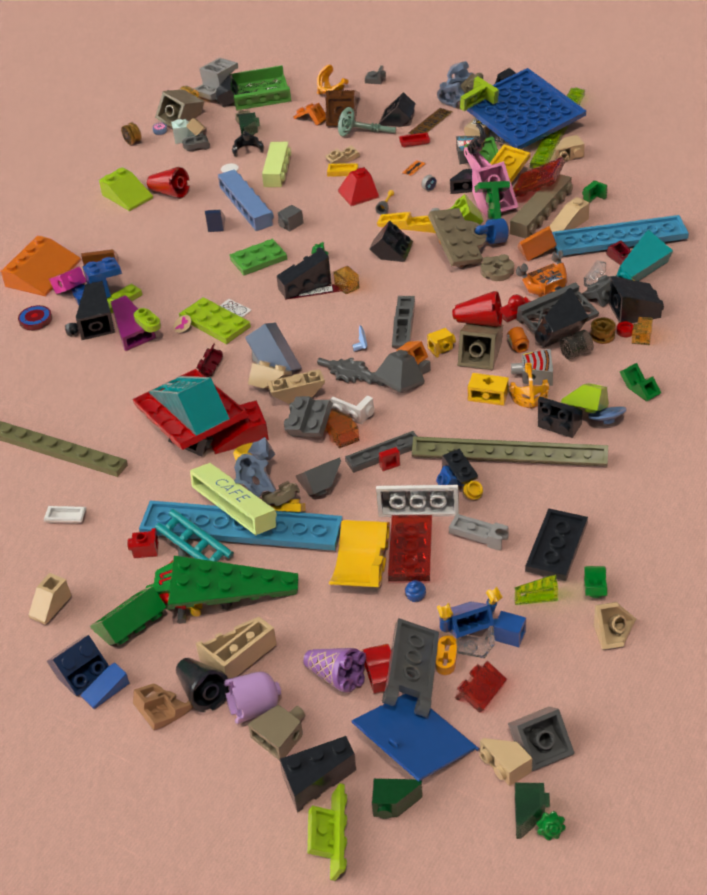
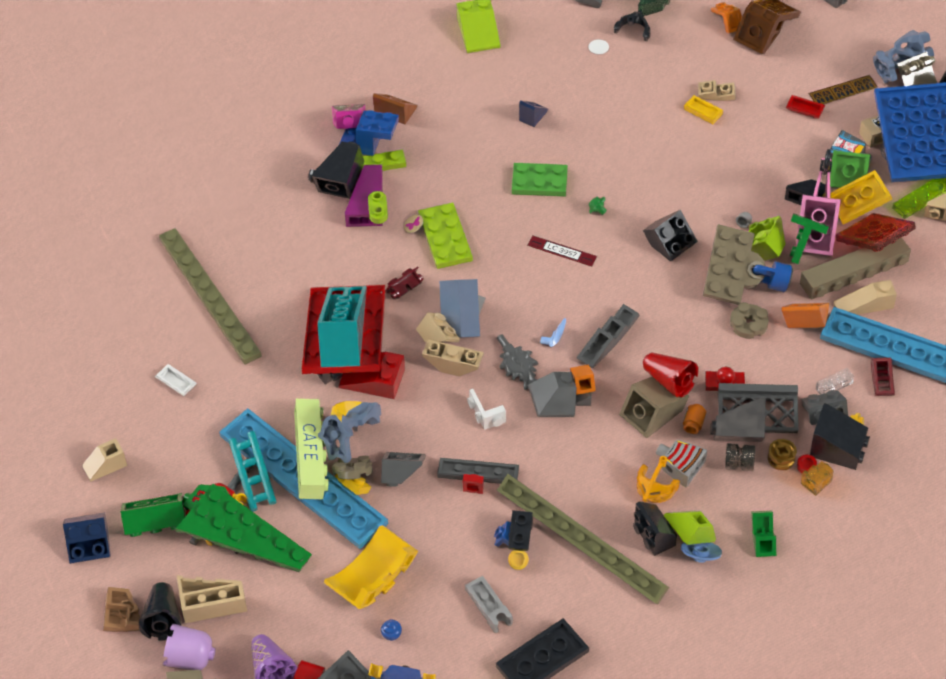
camera: 30 degrees right, 10 degrees up
orange slope [1,235,81,297] -> none
dark red tile [18,305,52,331] -> none
blue slope [81,662,130,709] -> none
red brick [127,528,159,558] -> none
red cone [147,167,190,198] -> none
medium blue brick [218,169,274,231] -> none
white sticker [220,299,251,317] -> none
yellowish green brick [262,142,292,187] -> none
black wedge [276,247,332,299] -> none
dark grey brick [278,204,304,232] -> none
dark grey plate [284,396,333,437] -> none
clear orange slope [324,408,360,449] -> none
clear yellow brick [334,266,360,294] -> none
sand green dish [338,107,397,136] -> none
red slope [338,167,379,207] -> none
dark grey hinge [375,190,394,215] -> none
white slope [376,485,459,517] -> none
yellow slope [377,212,436,233] -> none
black slope [379,92,416,127] -> none
clear red plate [388,515,432,581] -> none
orange sticker [402,160,426,176] -> none
tile [421,175,437,191] -> none
yellow brick [427,328,456,358] -> none
lime bracket [460,76,499,111] -> none
yellow brick [468,373,509,406] -> none
torso [516,250,567,297] -> none
green bracket [582,180,607,203] -> none
teal slope [616,230,673,281] -> none

